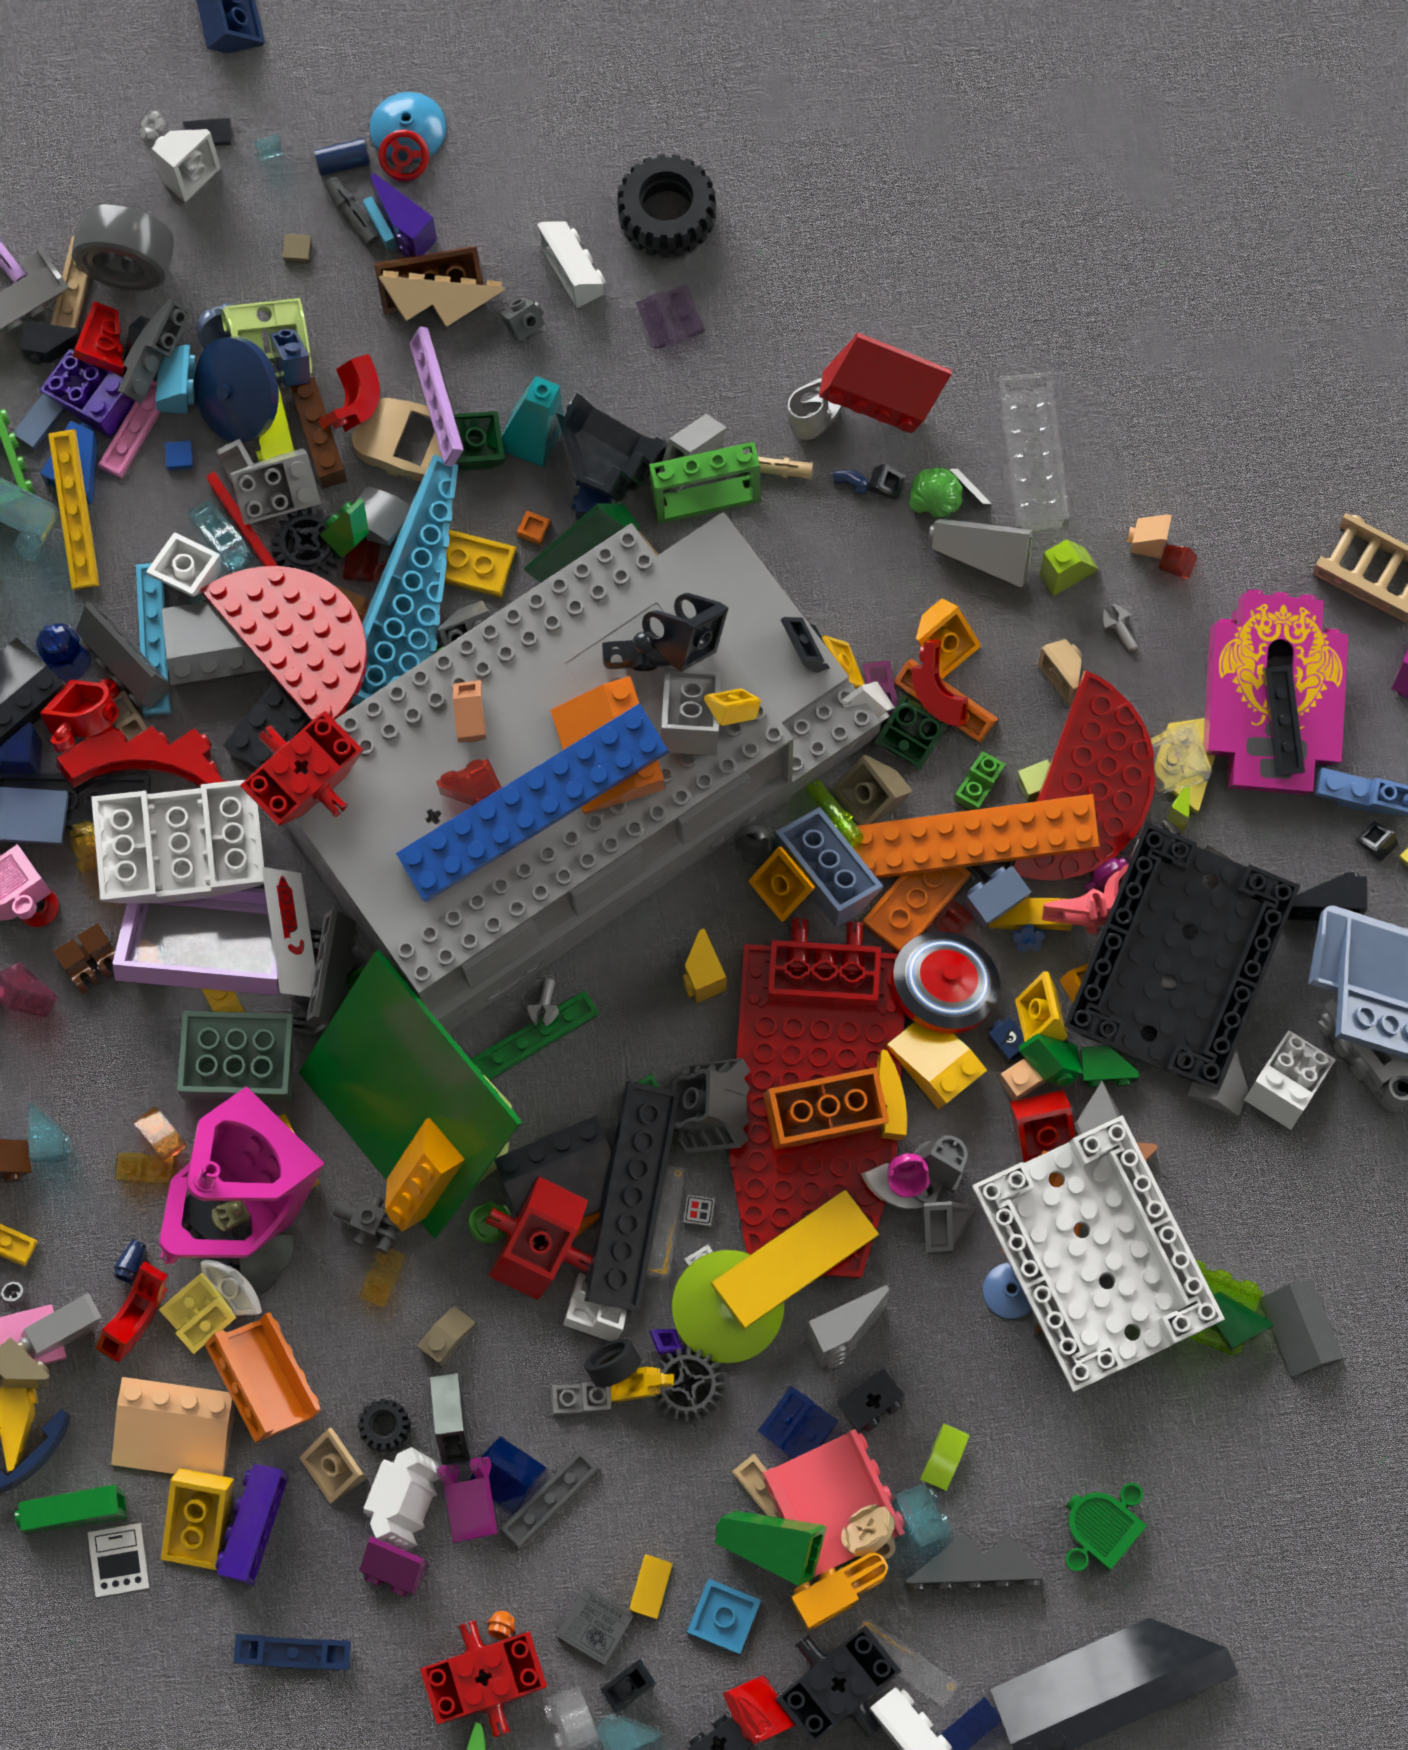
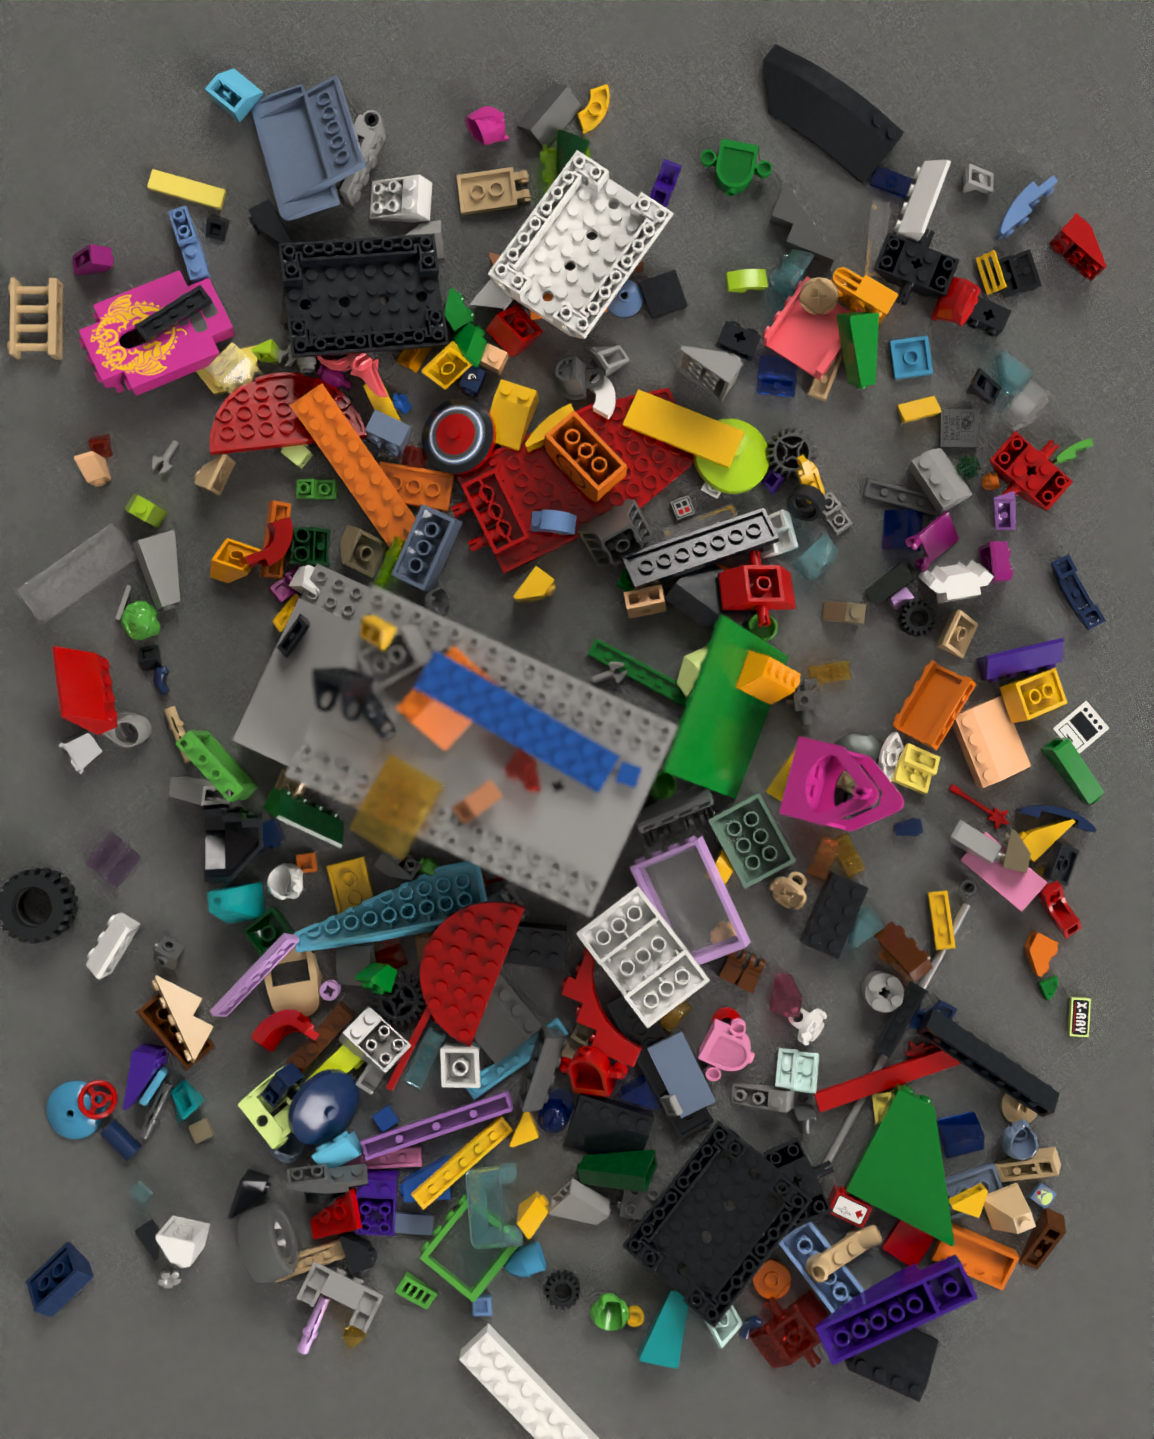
camera: 125 degrees left, 15 degrees up
red arch [95,1261,169,1363] -> none
red slope [240,710,363,826] -> none
white sticker [262,867,316,997] -> none
light orange slope [748,846,815,922] -> none
dark pink hair [887,1153,930,1198] -> none
none -> container [56,729,102,774]
none -> teal slope [171,1079,205,1125]
none -> black slope [228,1169,271,1219]
none -> white hair [267,863,303,900]
none -> lavender wheel [320,979,341,1001]
none -> clear yellow slope [349,754,446,860]
none -> medium lavender tile [360,1090,514,1161]
none -> tan tile [457,167,531,215]
none -> dark pink helmet [465,106,509,146]
none -> yellow slope [509,1111,539,1147]
none -> medium blue brick [530,510,577,535]
none -> yellow tile [577,84,610,134]
none -> blue tile [615,761,642,788]
none -> light nougat brick [624,585,667,619]
none -> black tile [639,270,688,320]
none -> dark purple slope [650,159,682,208]
none -> tan tile [769,872,807,910]
none -> clear light blue slope [792,533,839,580]
none -> black brick [799,871,869,959]
none -> lavender slope [887,587,914,610]
none -> light grey slope [908,448,973,515]
none -> red piece [948,784,1009,829]
none -> clear green gear [956,455,981,479]
none -> medium lavender slope [994,491,1016,530]

